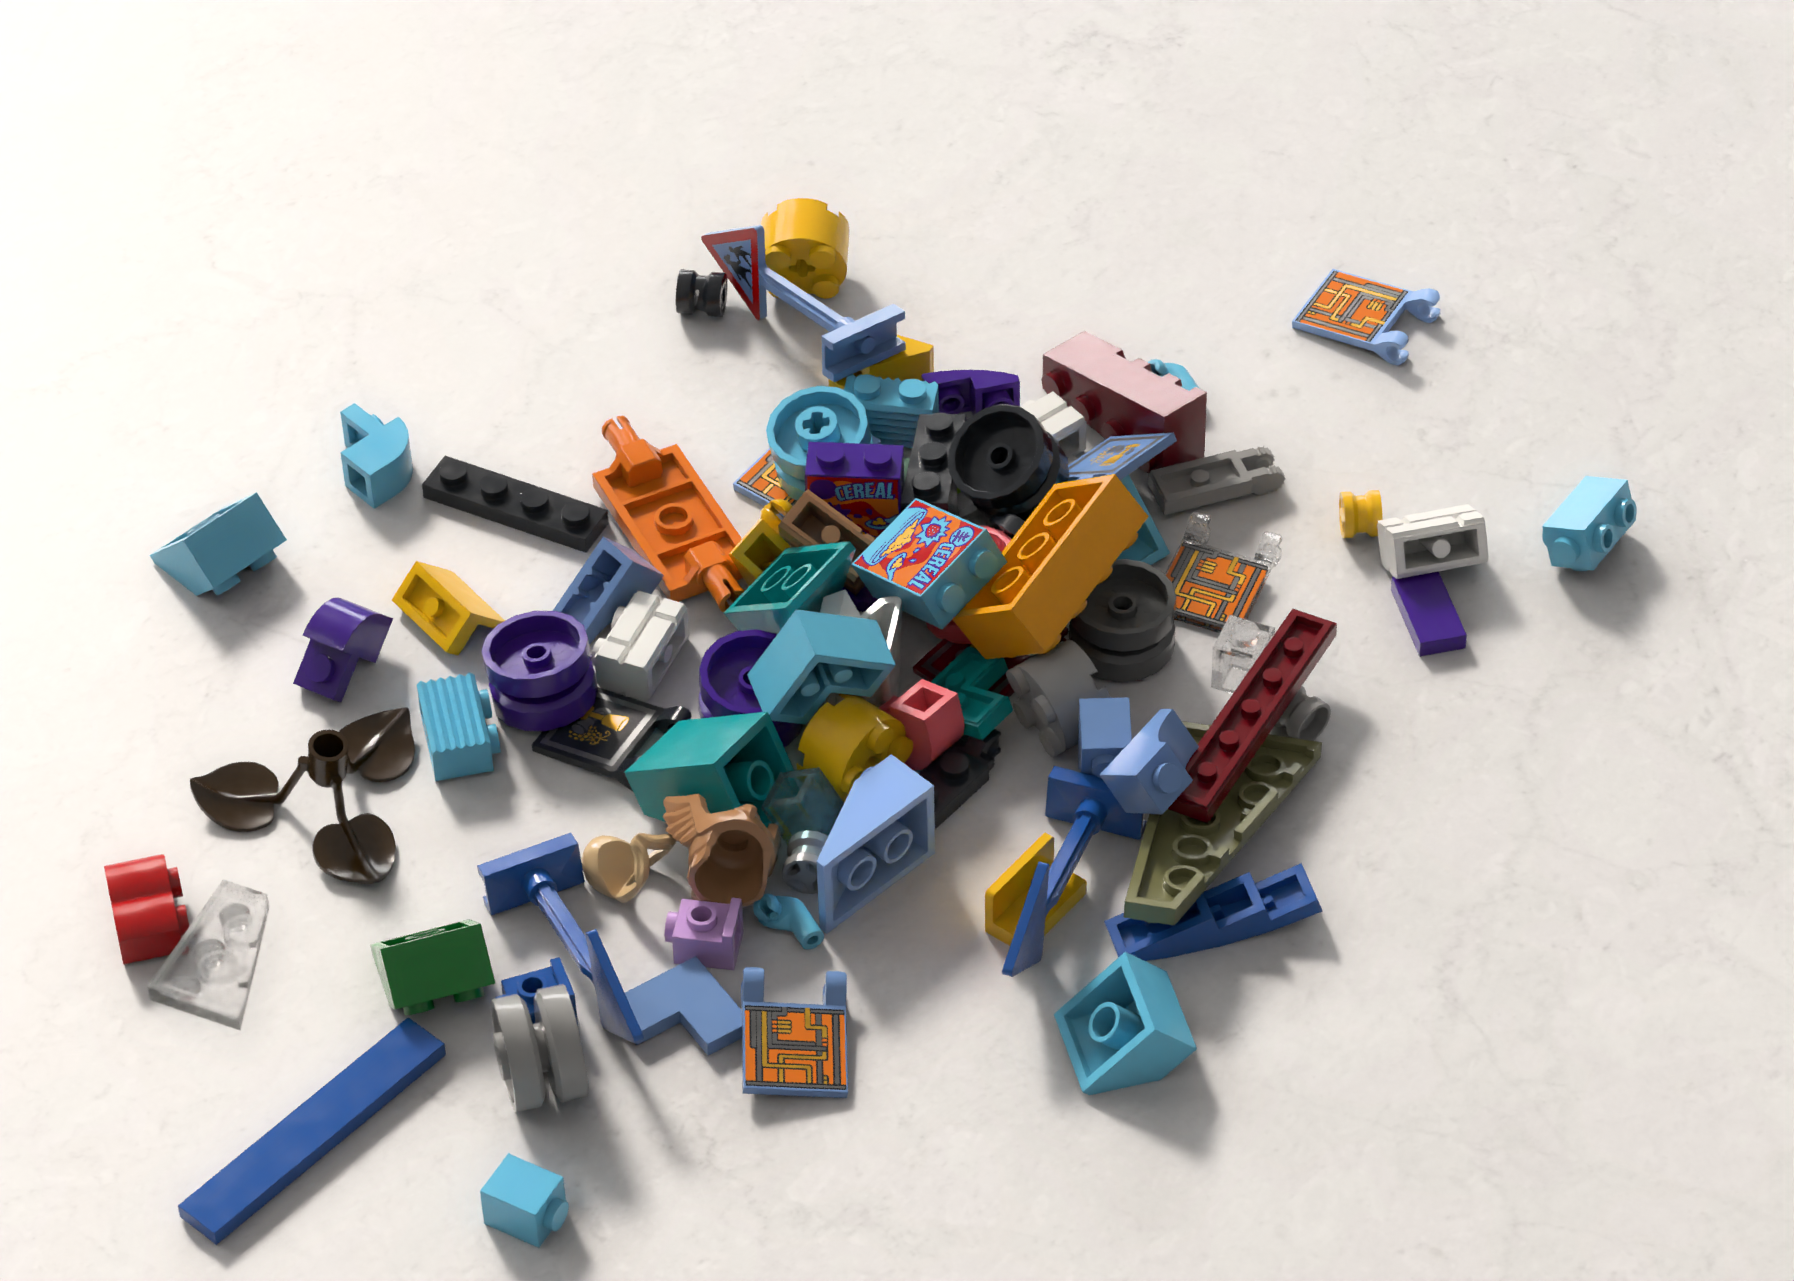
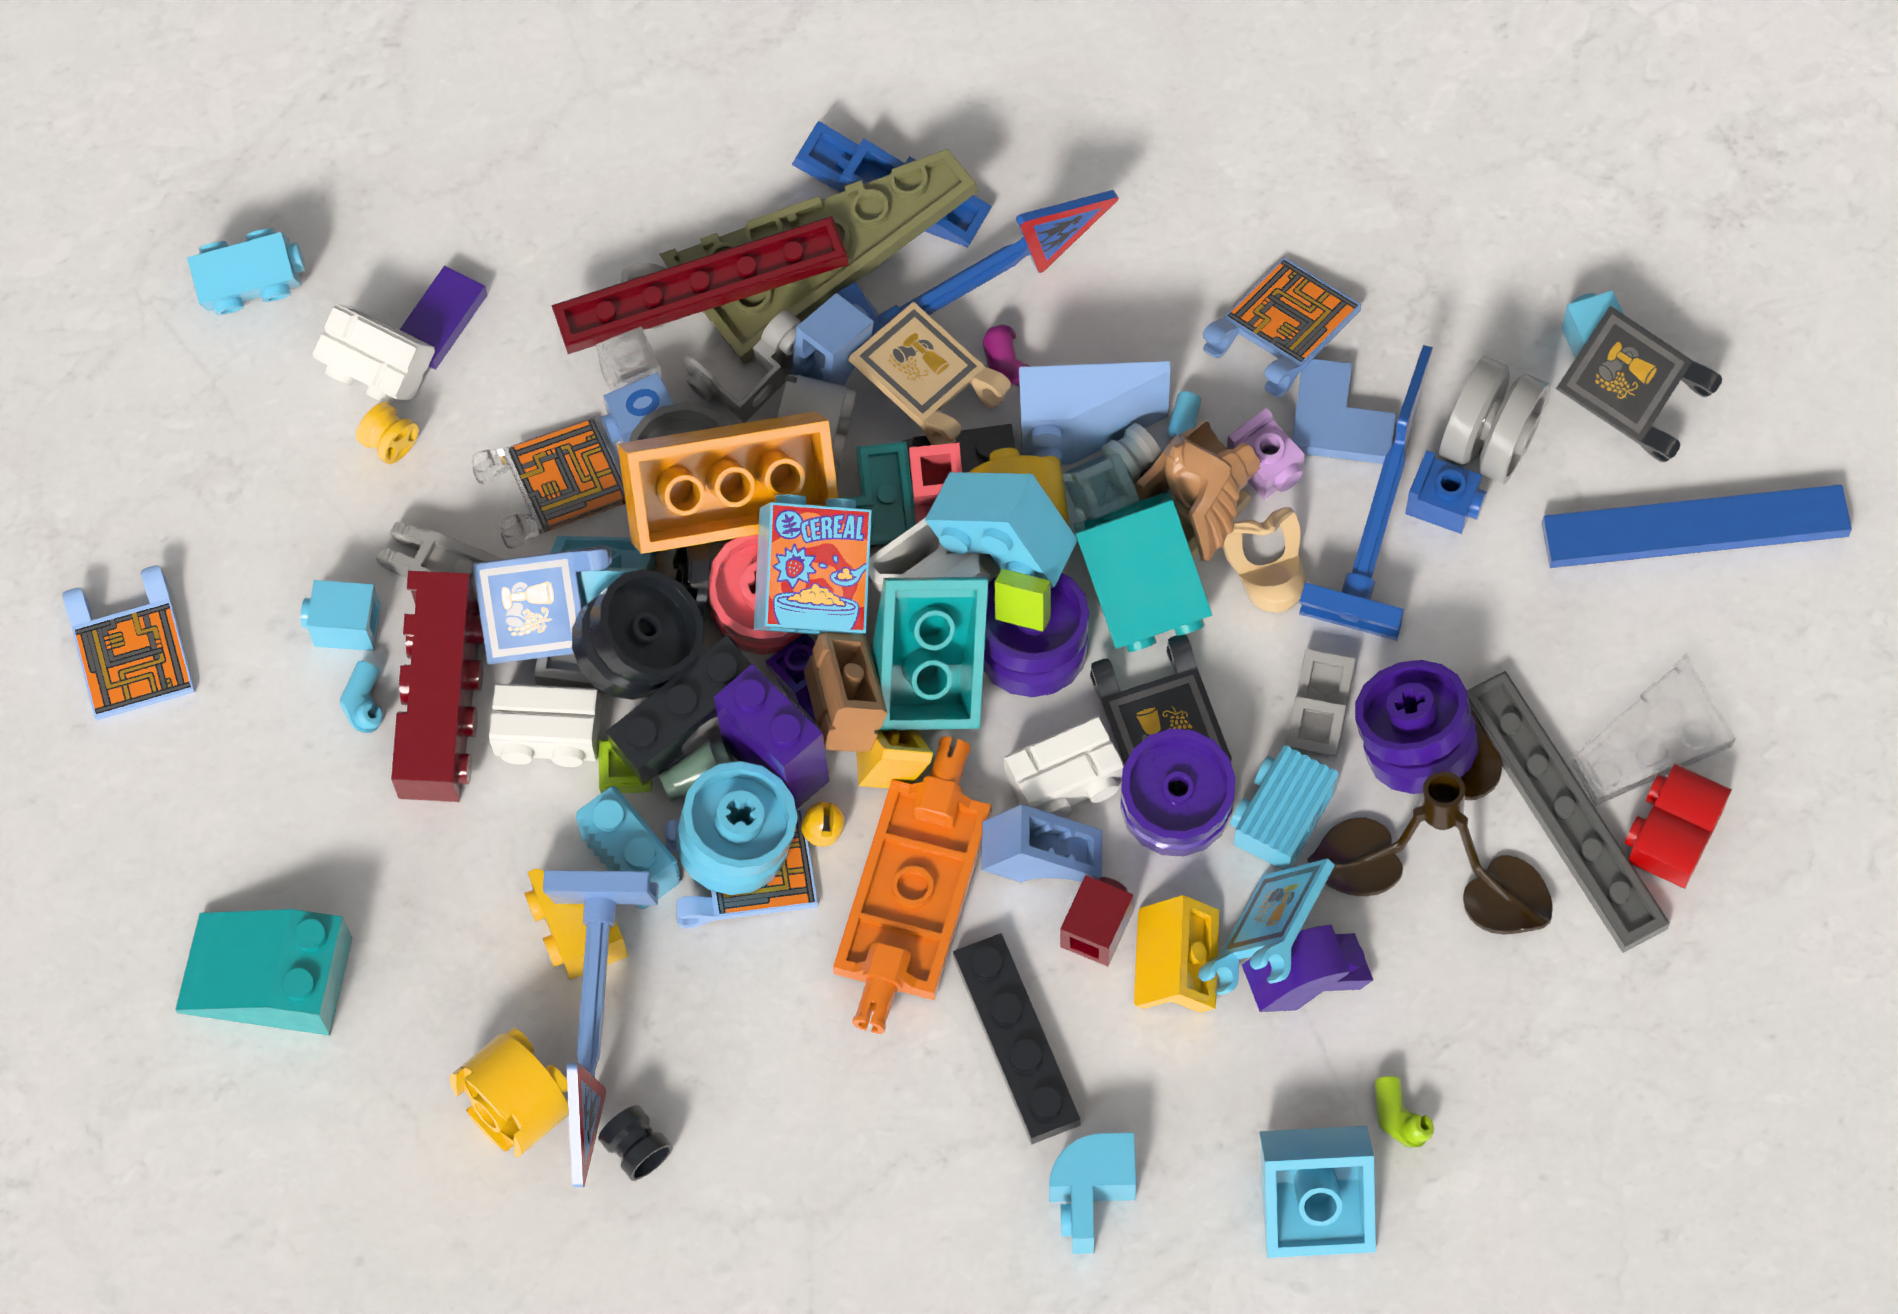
camera: 135 degrees left, 20 degrees up
green slope [370,919,496,1016] -> none
dark purple slope [922,370,1020,415] -> none
yellow panel [985,832,1087,946] -> none
medium azure slope [1054,952,1197,1095] -> none
medium blue arch [1100,709,1199,814] -> none
none -> teal slope [175,909,353,1036]
none -> medium azure brick [301,580,381,651]
none -> medium blue brick [600,372,674,444]
none -> light grey piece [683,310,801,423]
none -> tan flag [848,301,1011,445]
none -> magenta arm [983,324,1032,387]
none -> lime tile [995,569,1051,632]
none -> dark red brick [1060,875,1134,967]
none -> medium azure flag [1198,858,1335,995]
none -> light grey slope [1286,649,1356,757]
none -> dark purple wheel [1355,660,1479,794]
none -> lime arm [1375,1076,1434,1148]
none -> dark grey tile [1467,671,1670,953]
none -> black flag [1556,306,1722,463]

